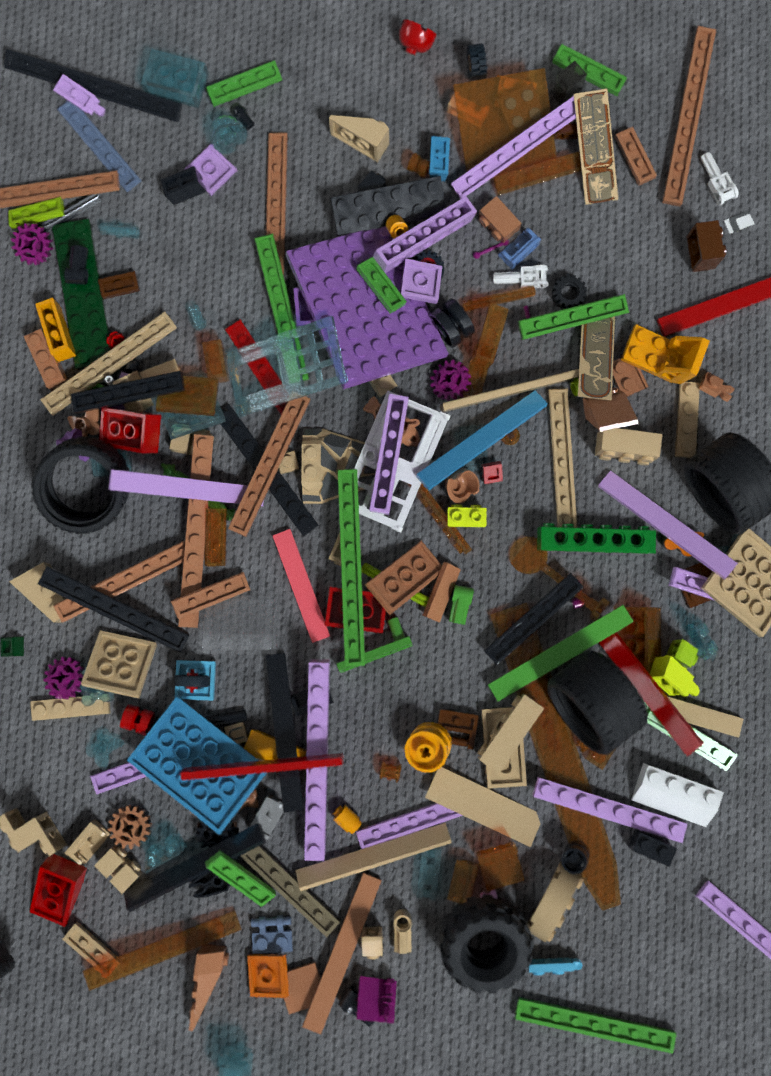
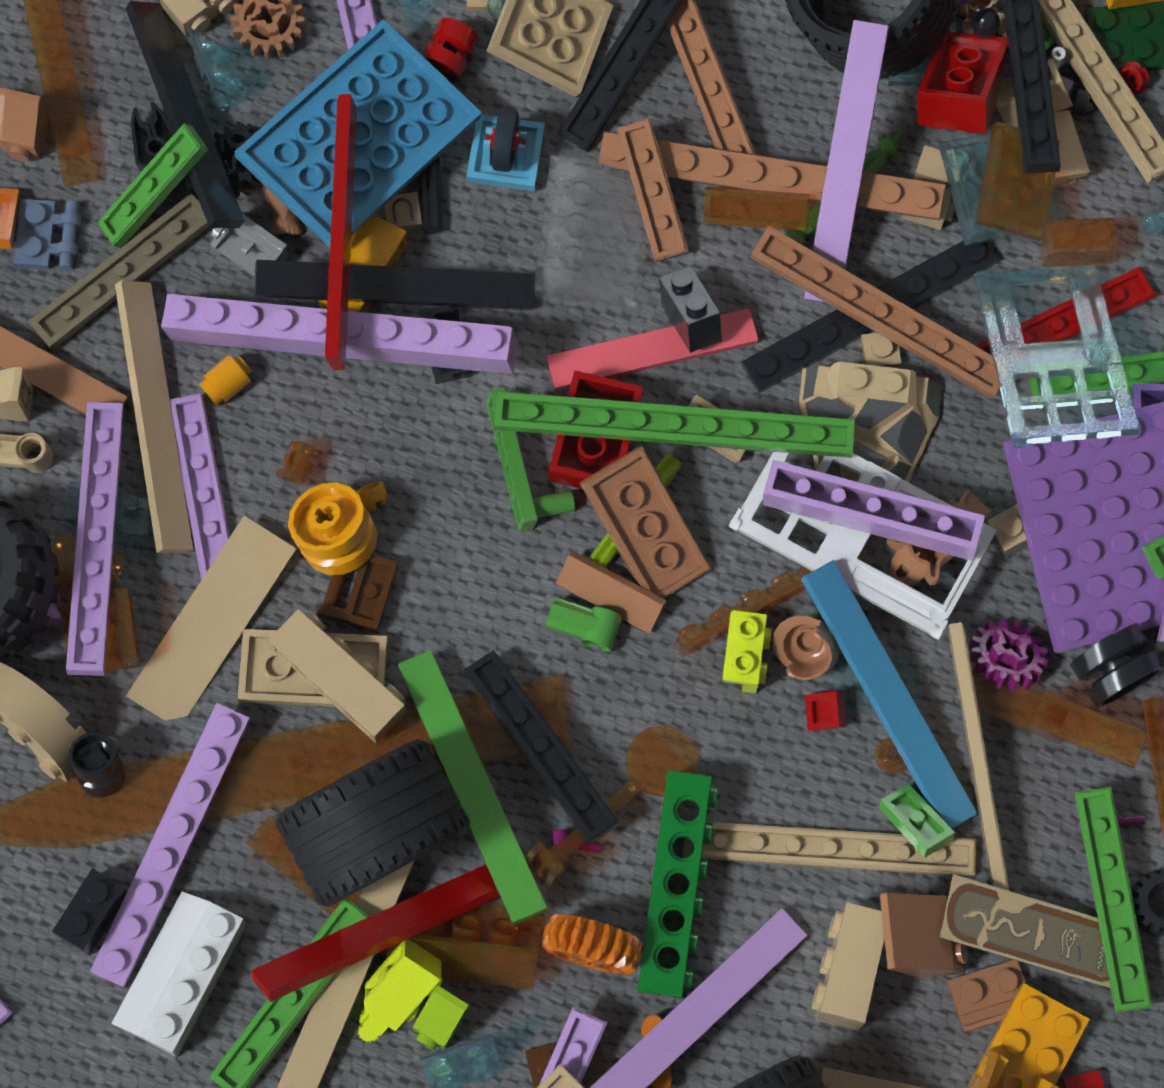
camera: 90 degrees right, 10 degrees down
none -> lavender plate [66,402,124,676]
none -> light orange hinge [356,481,387,511]
none -> orange gear [542,913,643,976]
none -> black brick [659,266,722,353]
none -> bright green plate [879,783,955,858]
none -> black hinge [973,8,1000,38]

